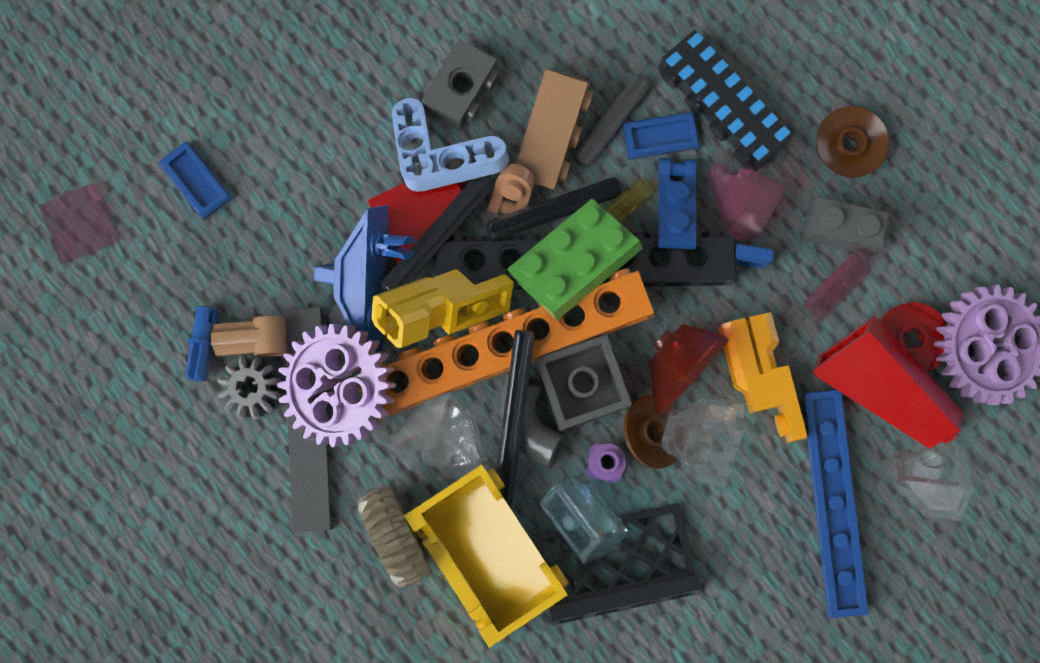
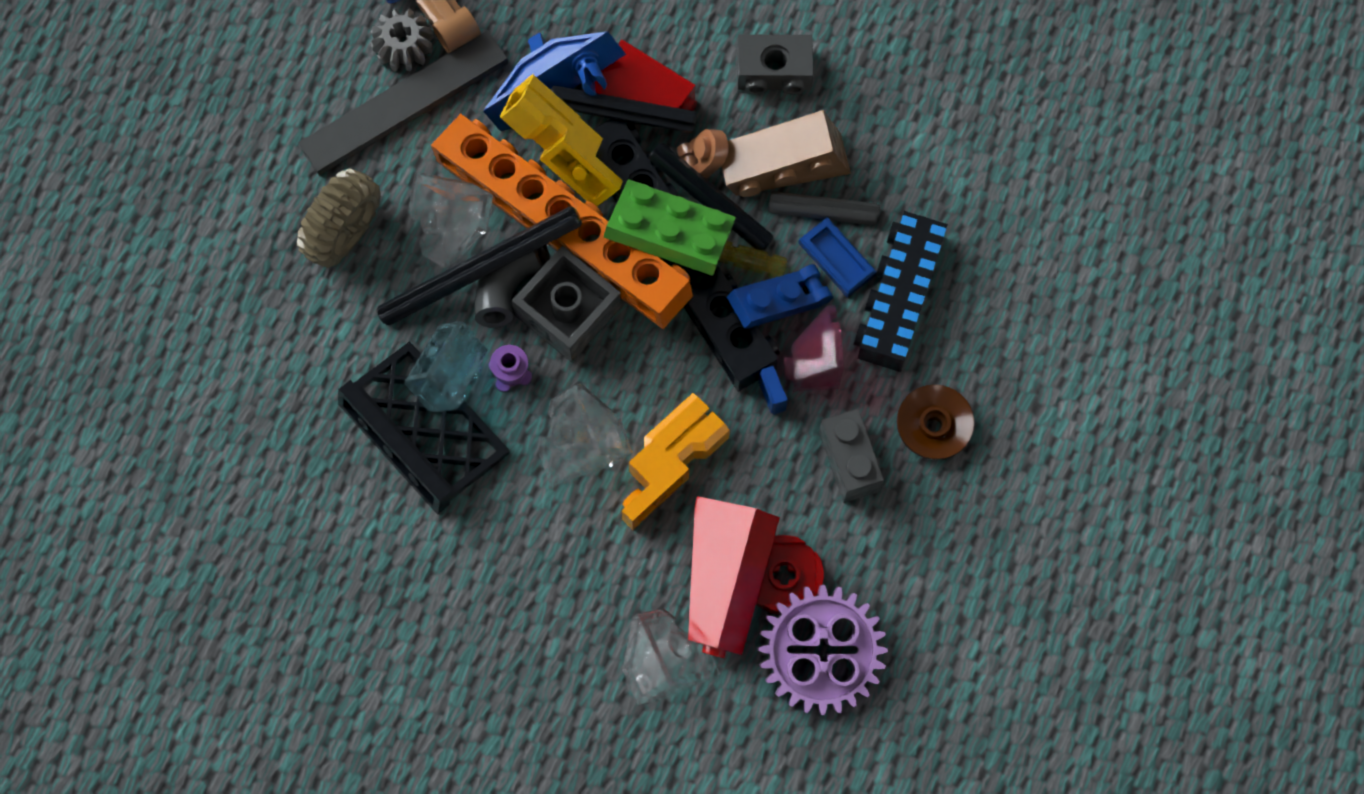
camera: 65 degrees right, 10 degrees down
lavender gear [277,324,396,447] -> none
light blue beam [392,98,509,192] -> none
yellow windscreen [404,464,569,648] -> none
reddish brown dish [624,395,684,469] -> none
clear red slope [649,324,729,415] -> none
blue plate [801,390,869,618] -> none
clear pink slope [802,250,870,323] -> none

